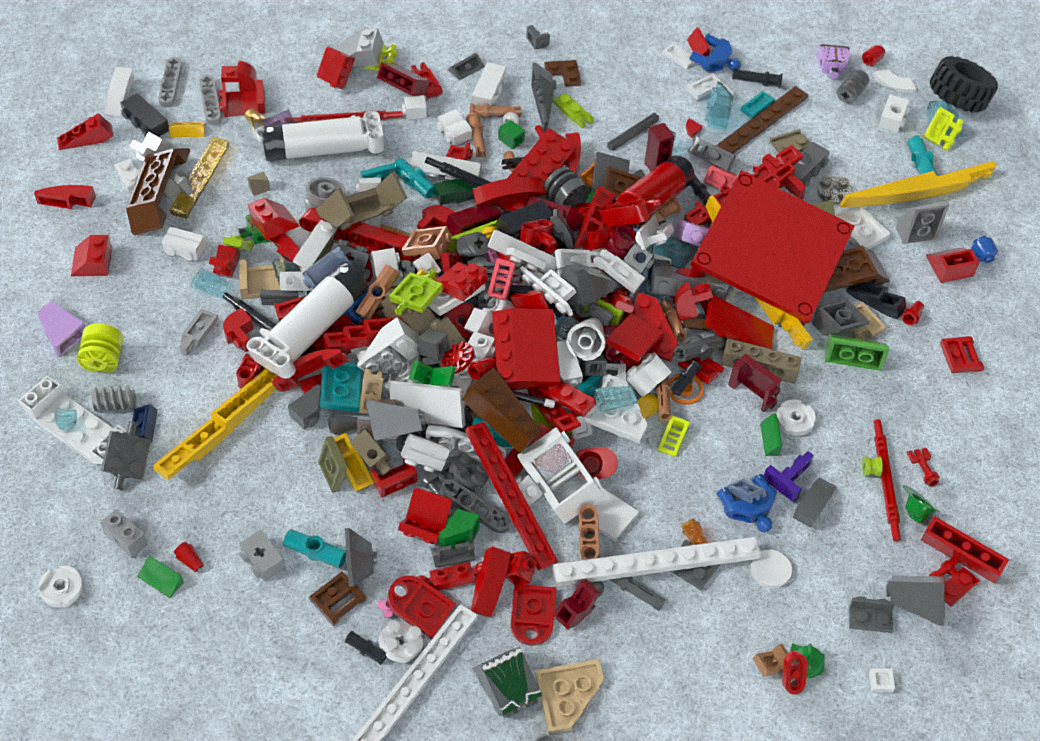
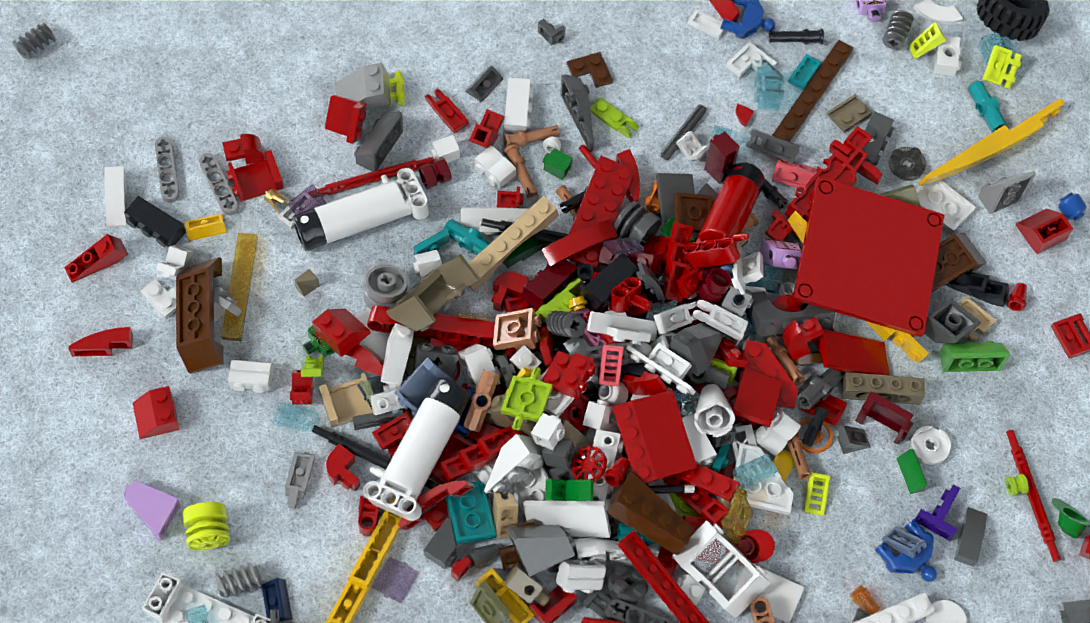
camera: 15 degrees left, 10 degrees up
dark red brick [377,62,430,96] -> none
red hinge [907,448,940,487] -> none
none -> dark grey slope [354,111,403,172]
none -> clear purple piece [371,557,419,603]
none -> dark red wheel [418,158,452,189]
none -> red plate [451,556,472,581]
none -> tan arch [468,196,559,291]
none -> red brick [469,109,505,149]
none -> white brick [531,413,565,450]
none -> clear purple piece [603,237,644,255]
none -> white bracket [676,131,709,161]
none -> clear yellow plate [722,488,753,544]
none -> dark grey slope [837,425,871,454]
none -> neon yellow slope [908,22,946,59]

